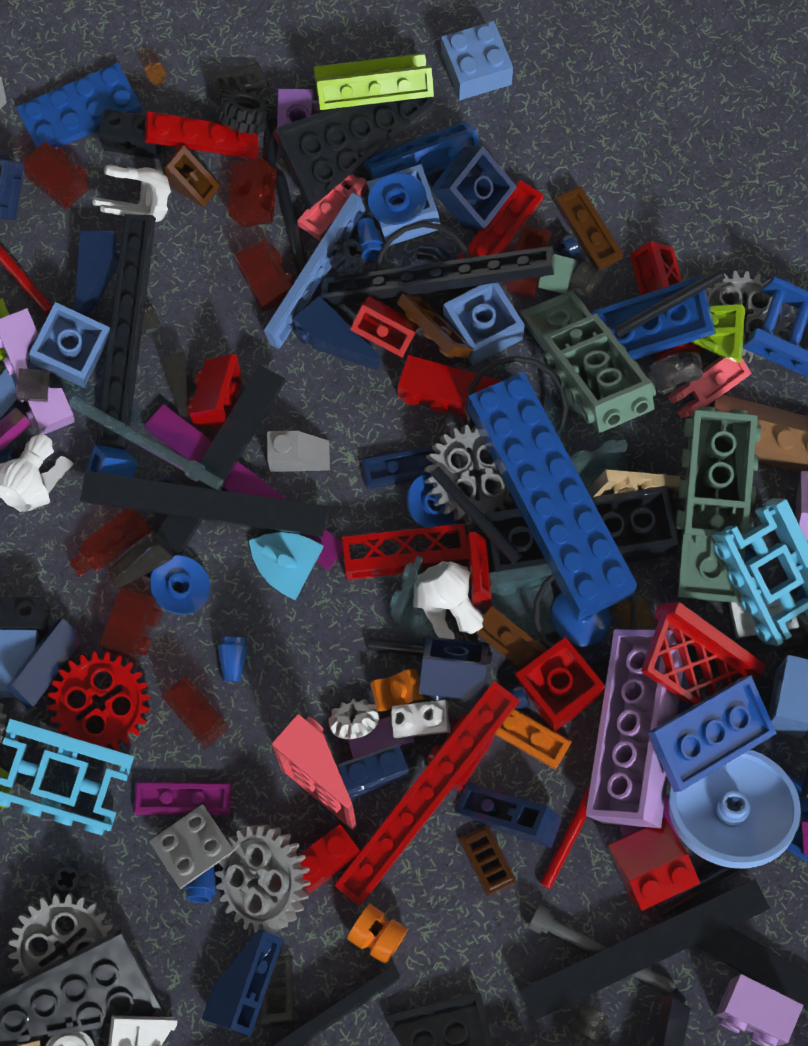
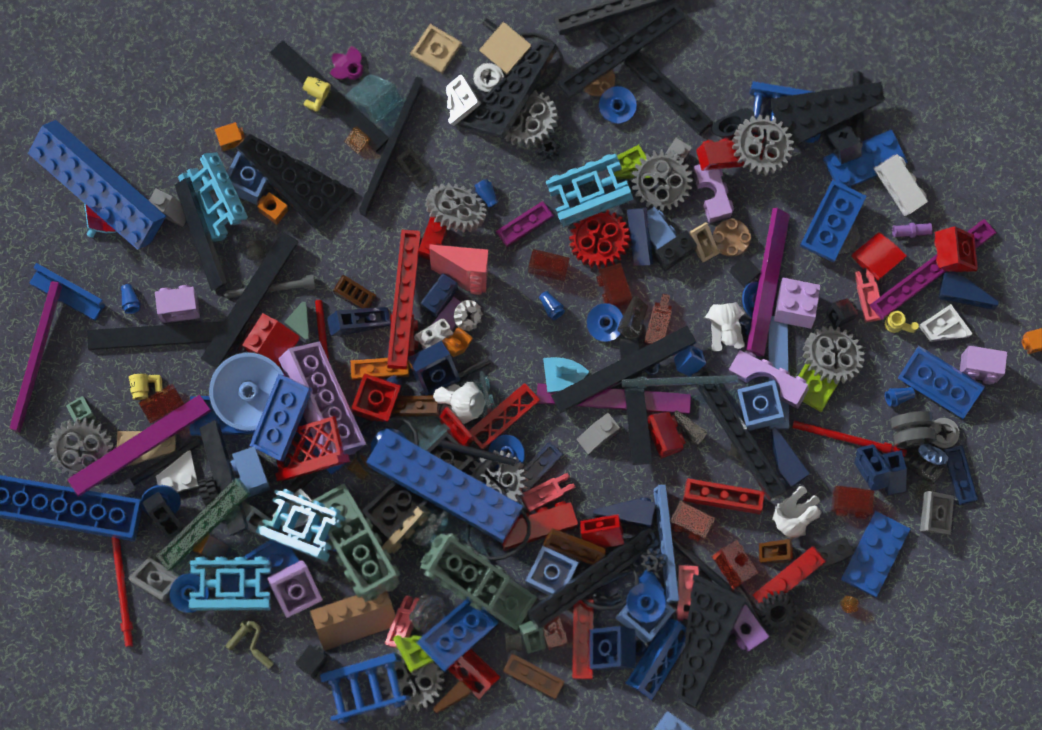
camera: 140 degrees right, 5 degrees up
clear smoke tile [17,368,50,402] -> none
light grey hinge [149,804,234,889] -> none
dark blue slope [202,929,284,1036] -> none
lime fence [314,53,434,110] -> none
orange wheel [347,903,408,965] -> none
dark blue hinge [556,233,580,258] -> none
black bar [614,268,725,337] -> none
none -> sand green slope [284,302,310,343]
none -> reddish brown slope [433,681,472,714]
none -> coral hinge [520,473,576,513]
none -> red brick [683,478,764,514]

